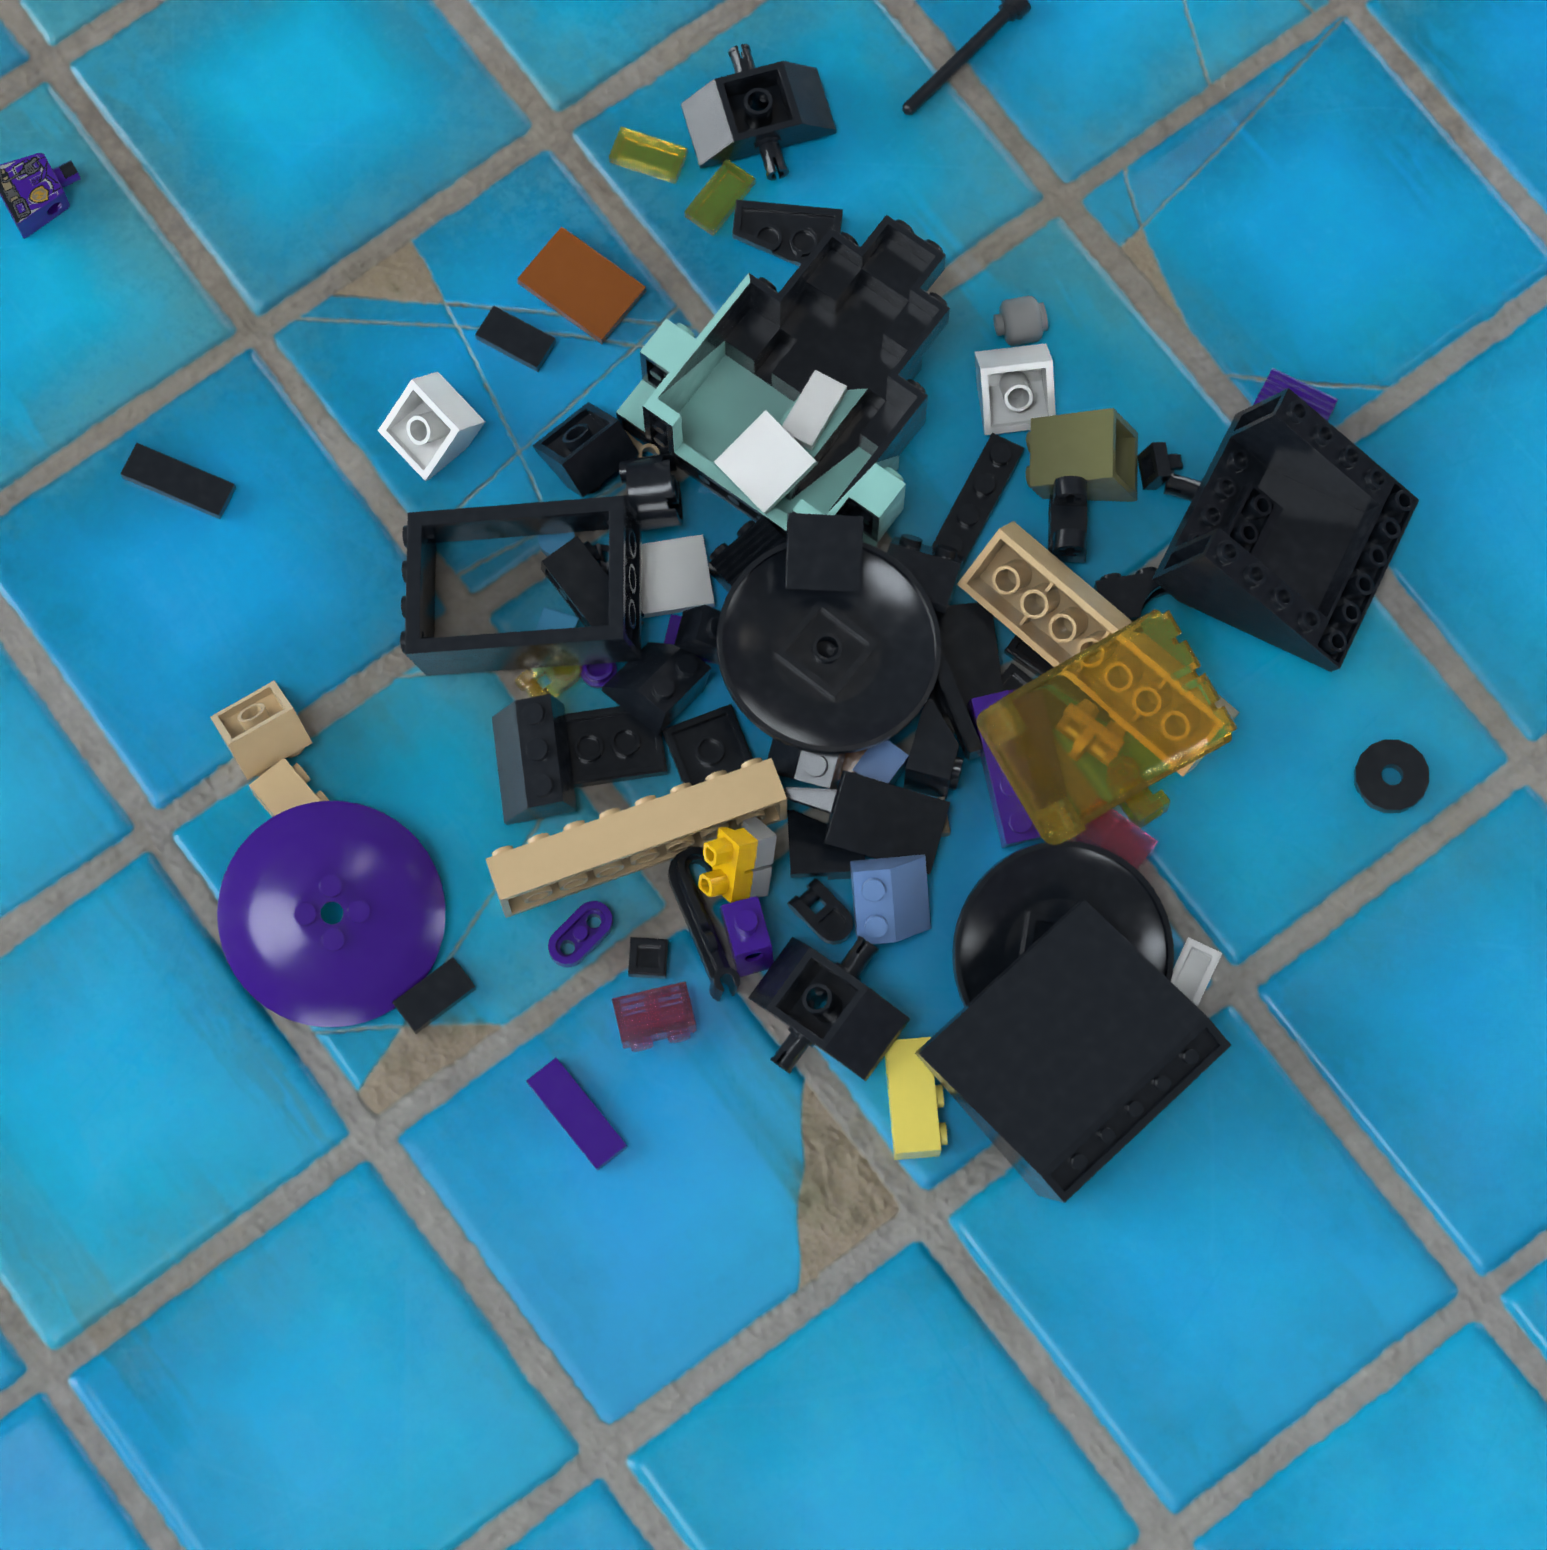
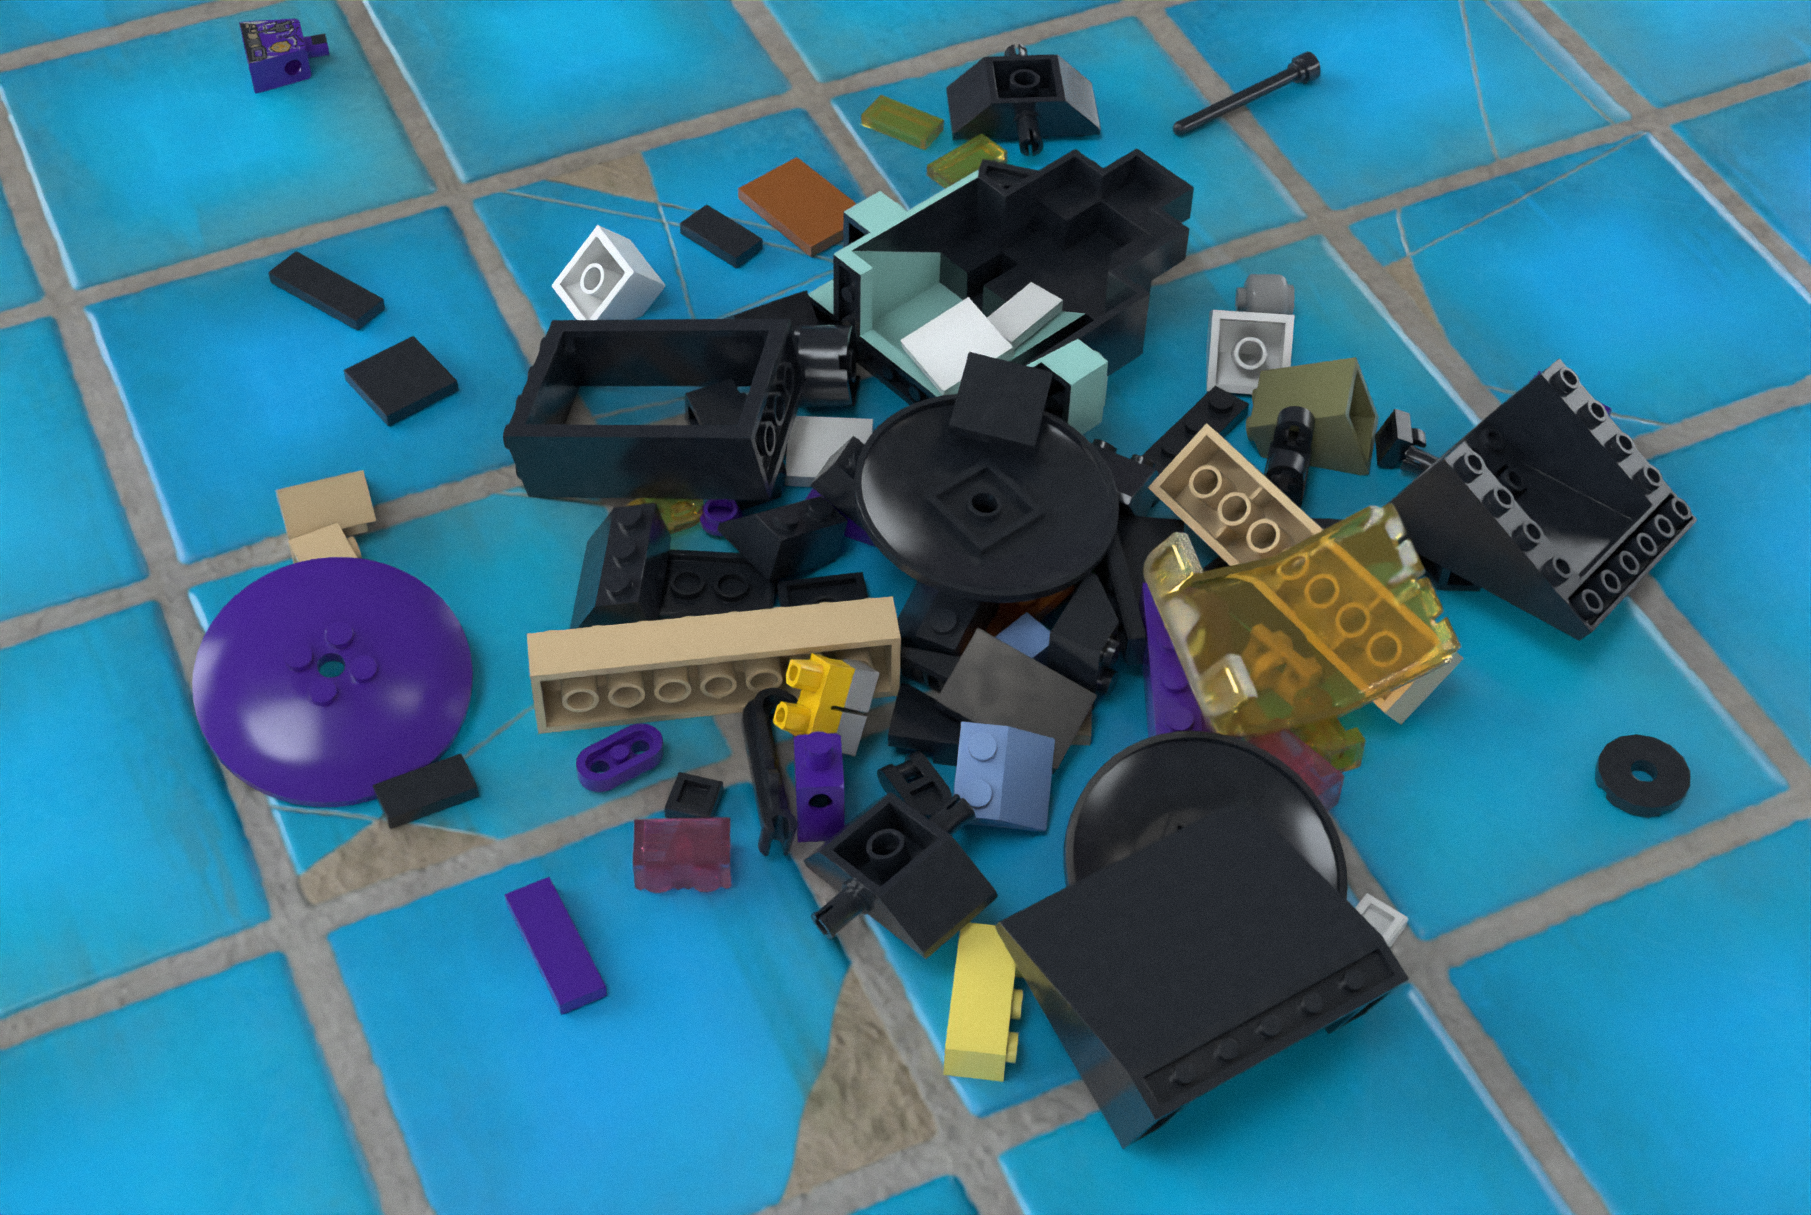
camera: 10 degrees right, 25 degrees down
none -> black tile [343,336,459,426]

